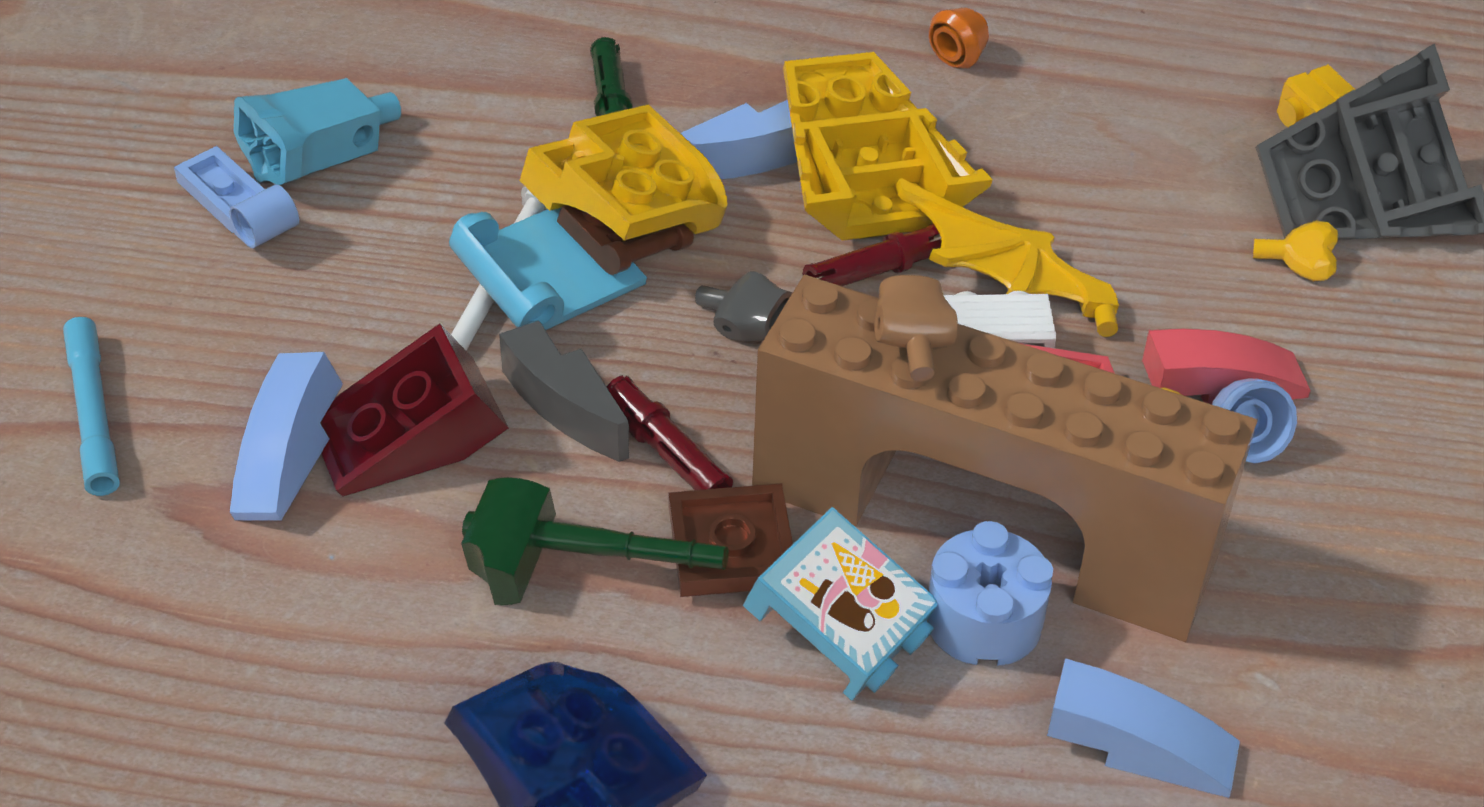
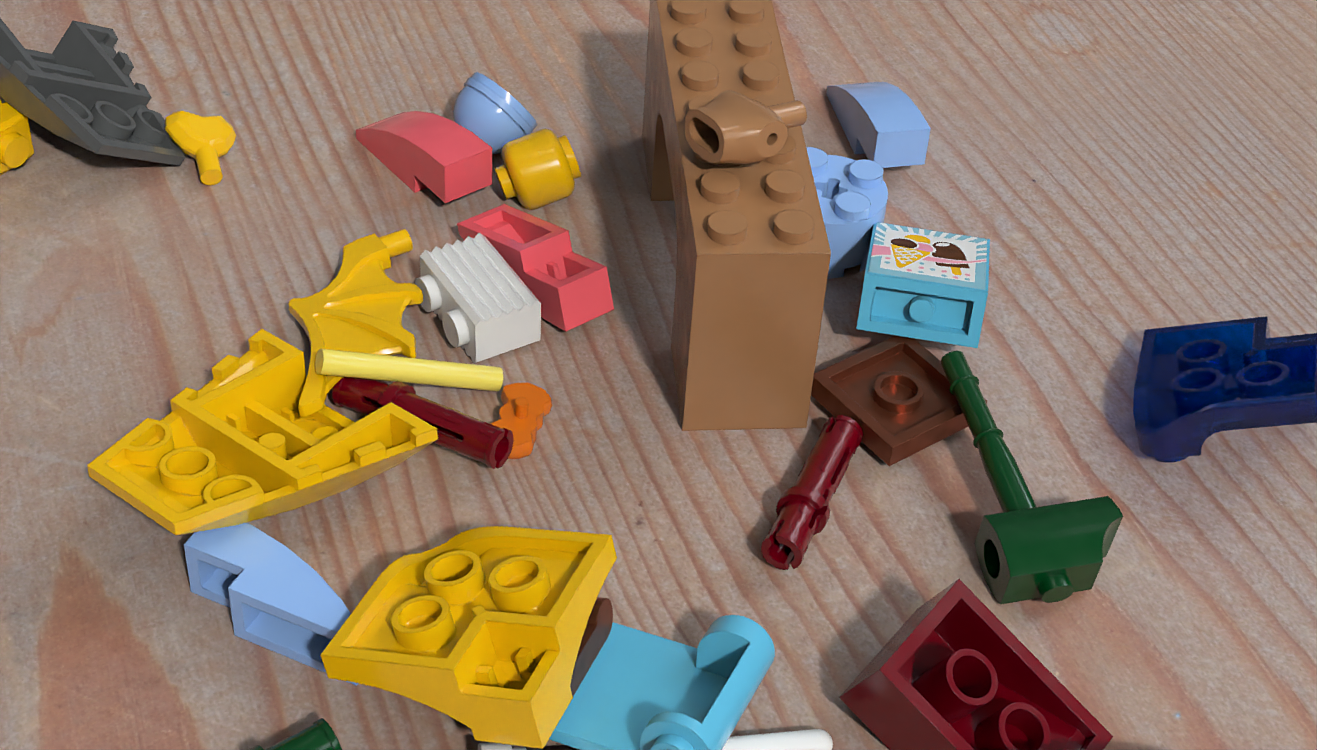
camera: 120 degrees left, 5 degrees down
dark grey slope [499,321,629,462] -> none
dark grey piece [695,271,792,342] -> none
none -> light yellow bar [315,349,503,392]

